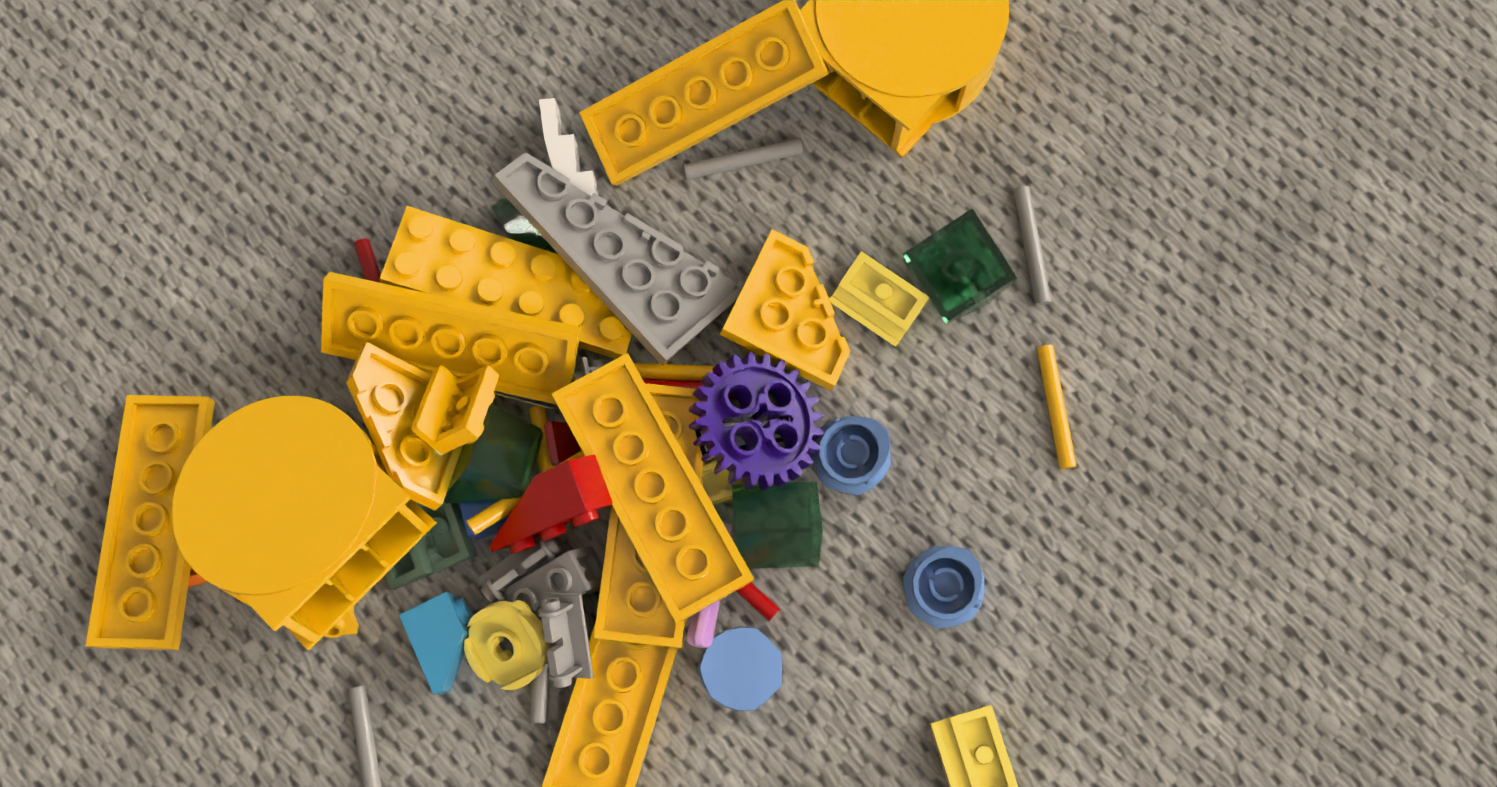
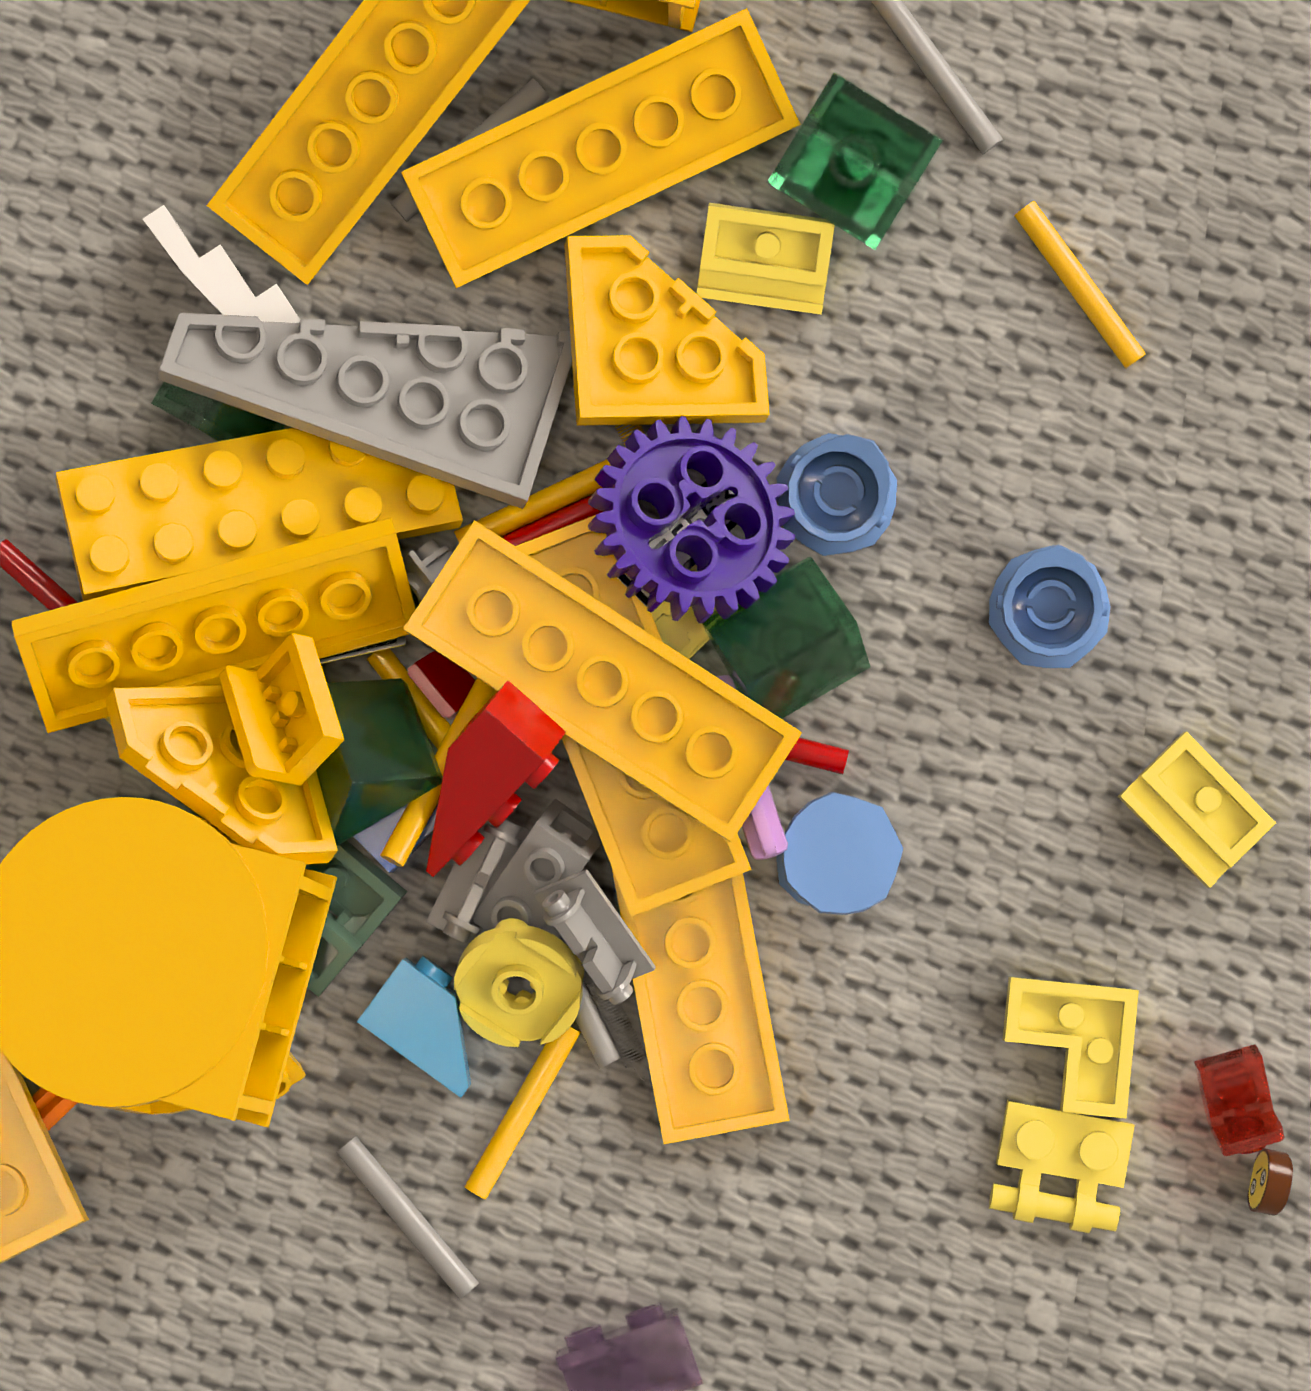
camera: 30 degrees left, 10 degrees up
none -> yellow plate [401,8,801,289]
none -> yellow bar [464,1026,581,1199]

